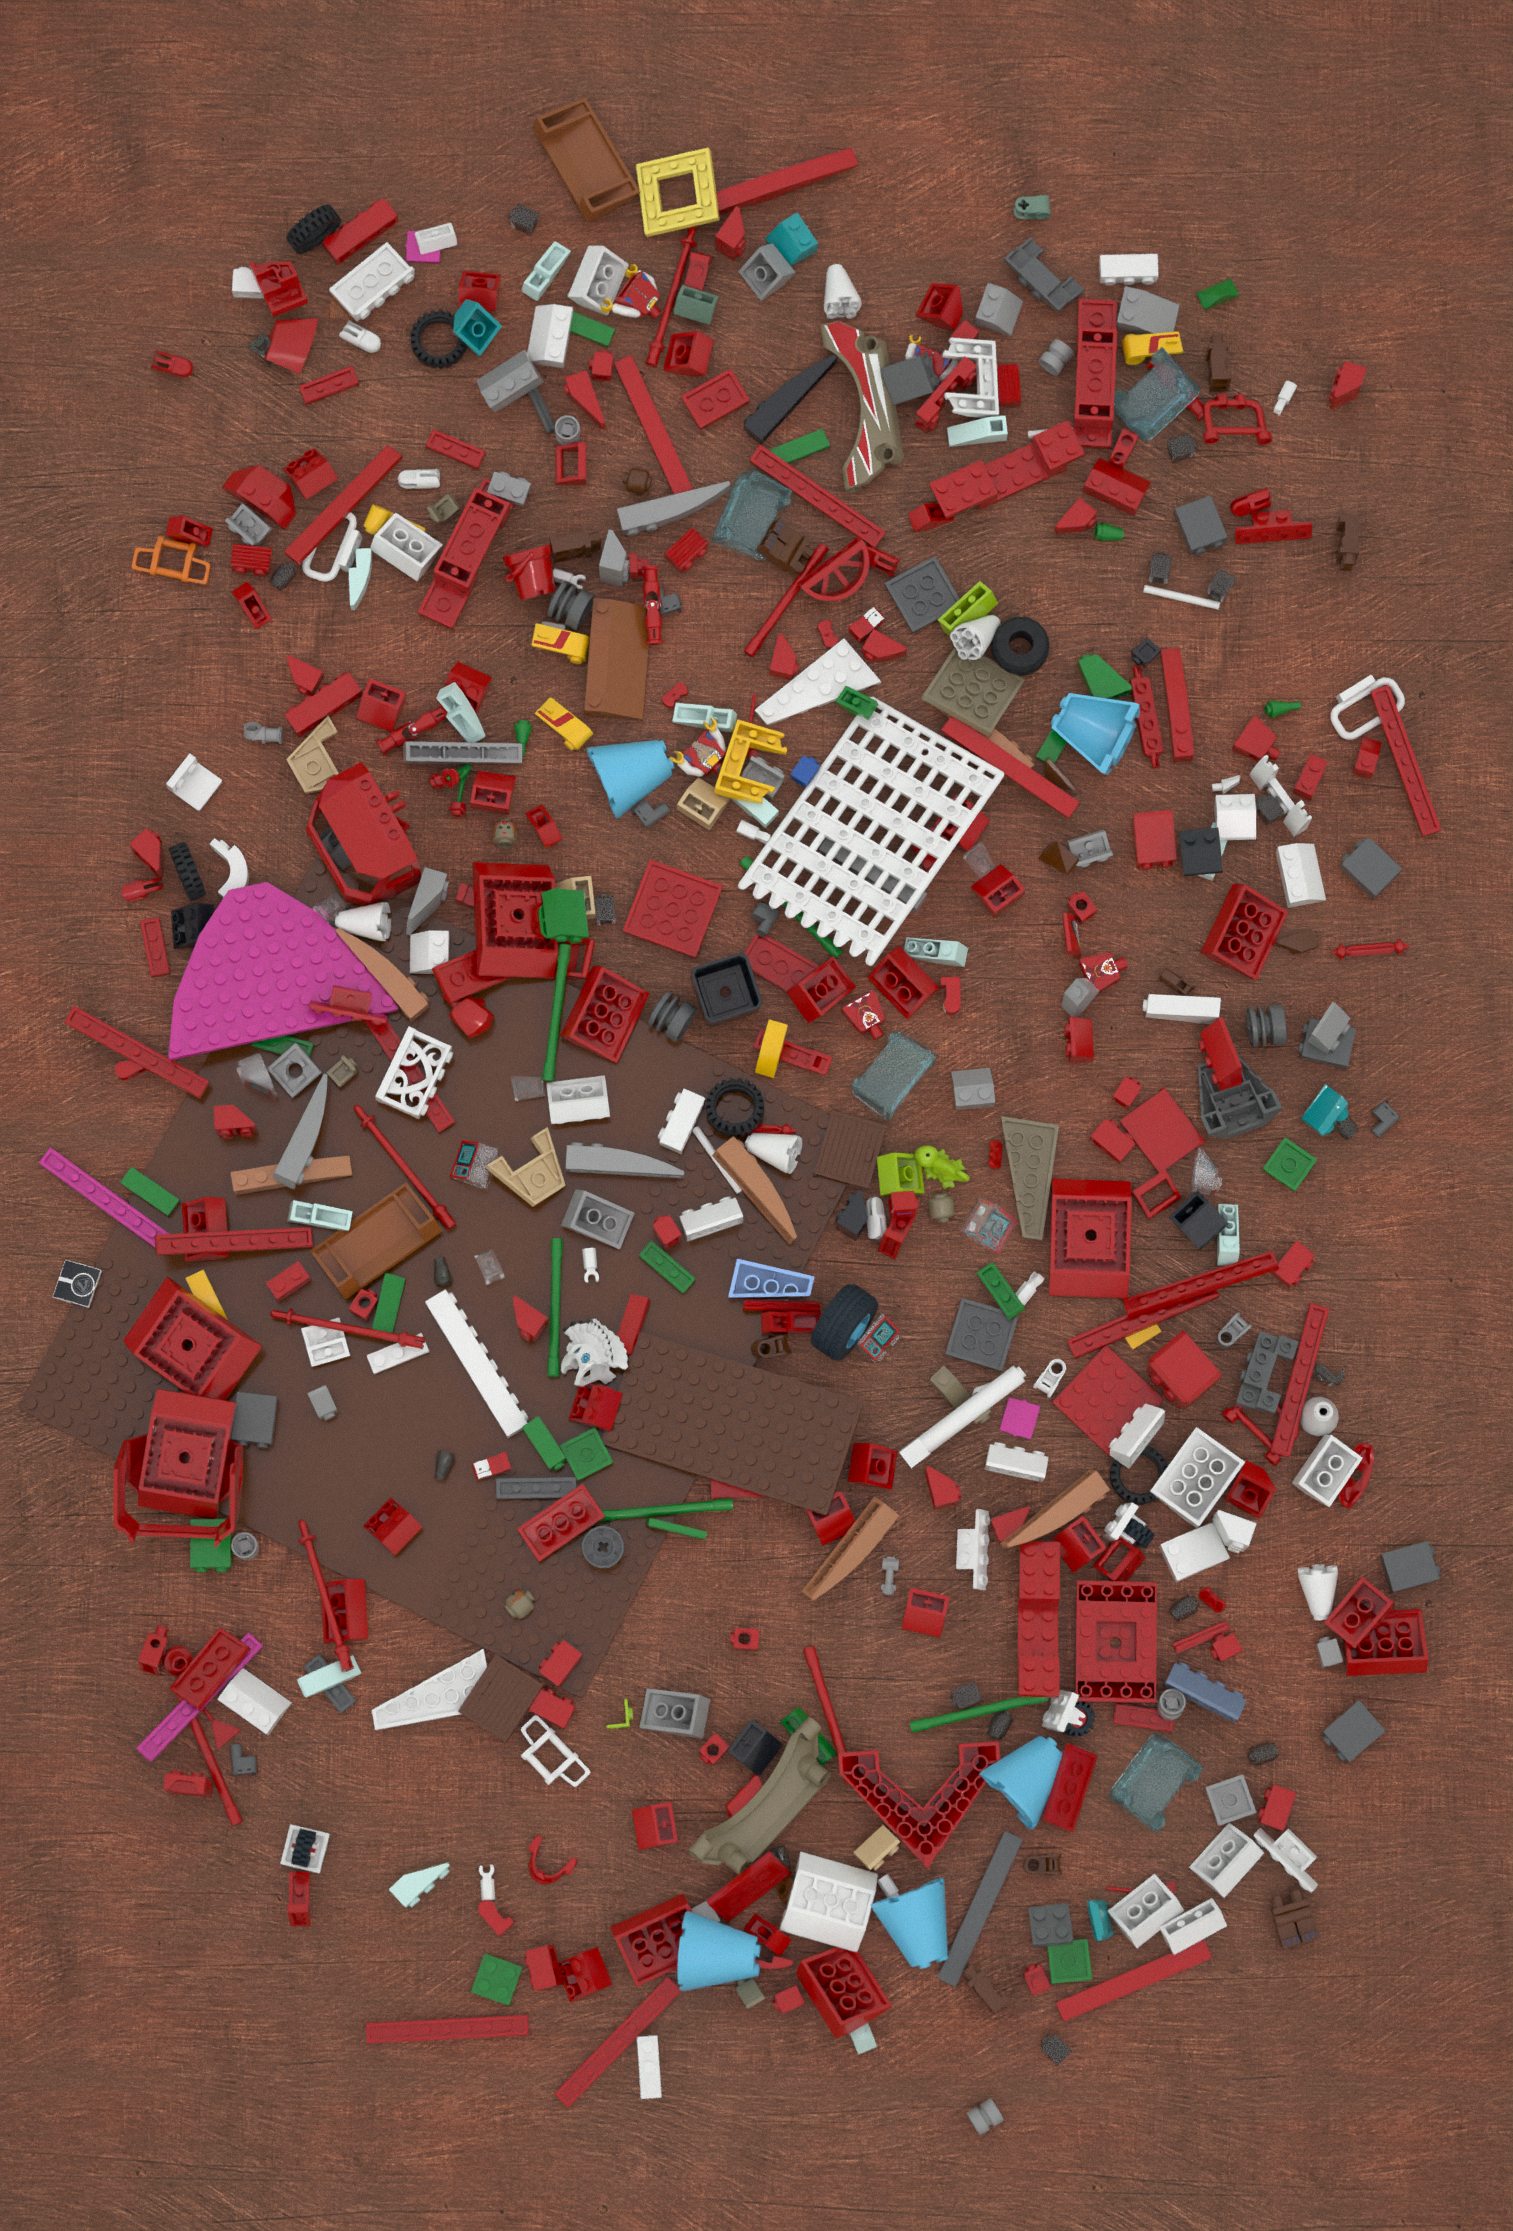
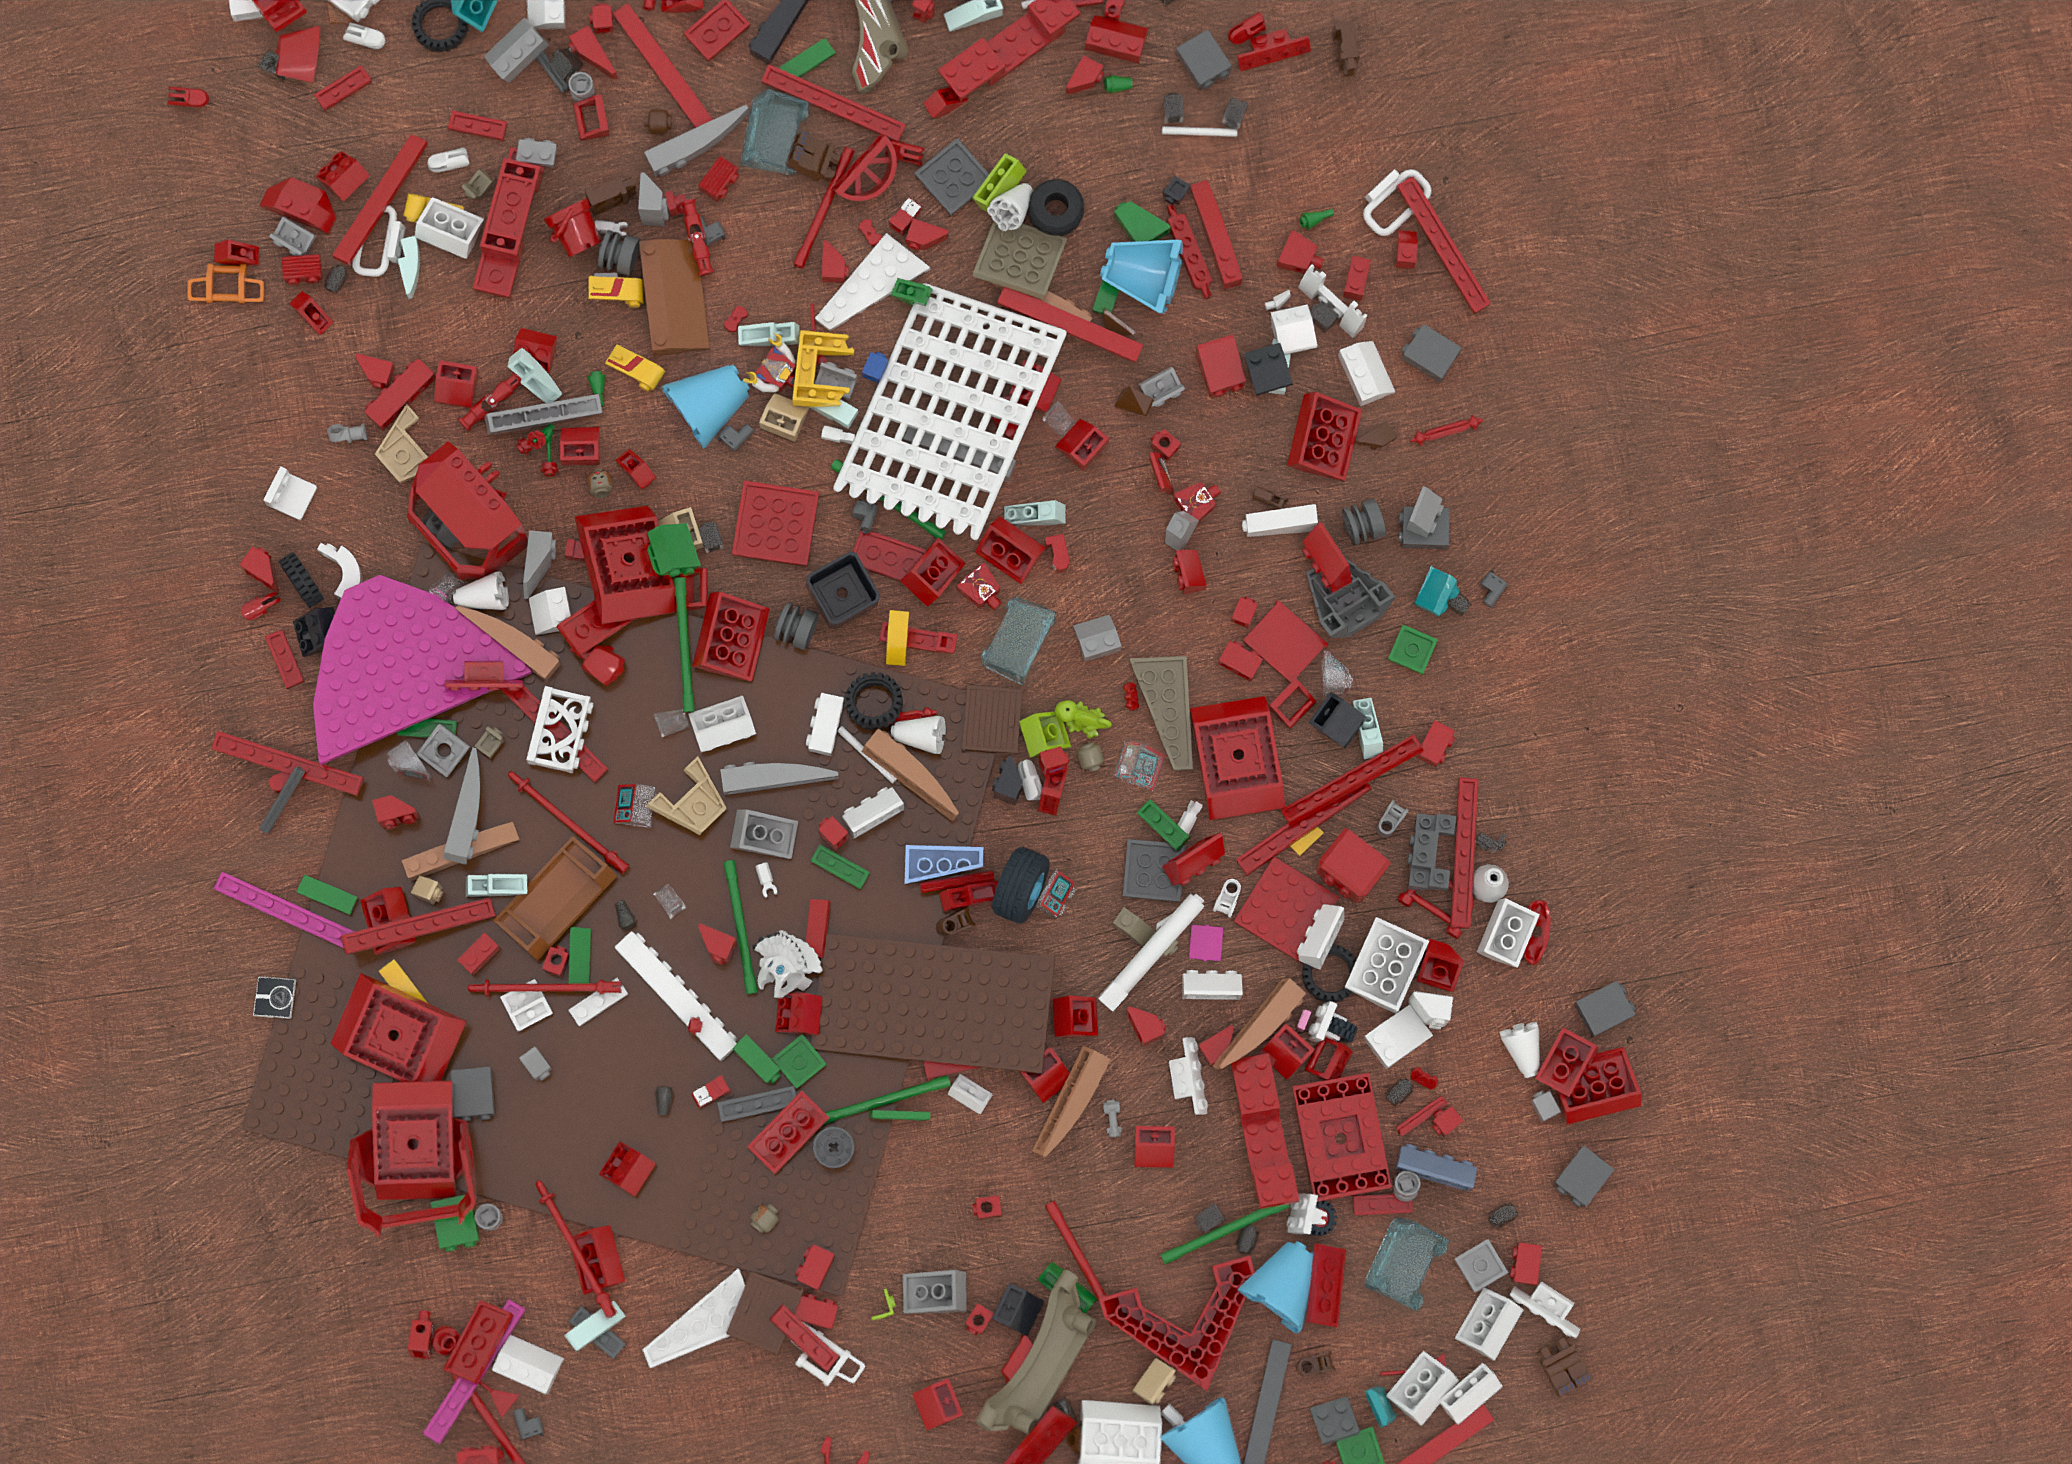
camera: 15 degrees left, 0 degrees up
none -> dark grey axle [260,766,305,833]
none -> tan slope [411,875,443,905]
none -> clear smoke brick [549,48,583,79]
none -> red plate [687,1017,703,1035]
none -> red tile [769,1304,839,1372]
none -> white slope [948,1074,993,1114]
none -> red slope [1162,832,1225,886]
none -> bright pink tile [1296,1010,1311,1032]

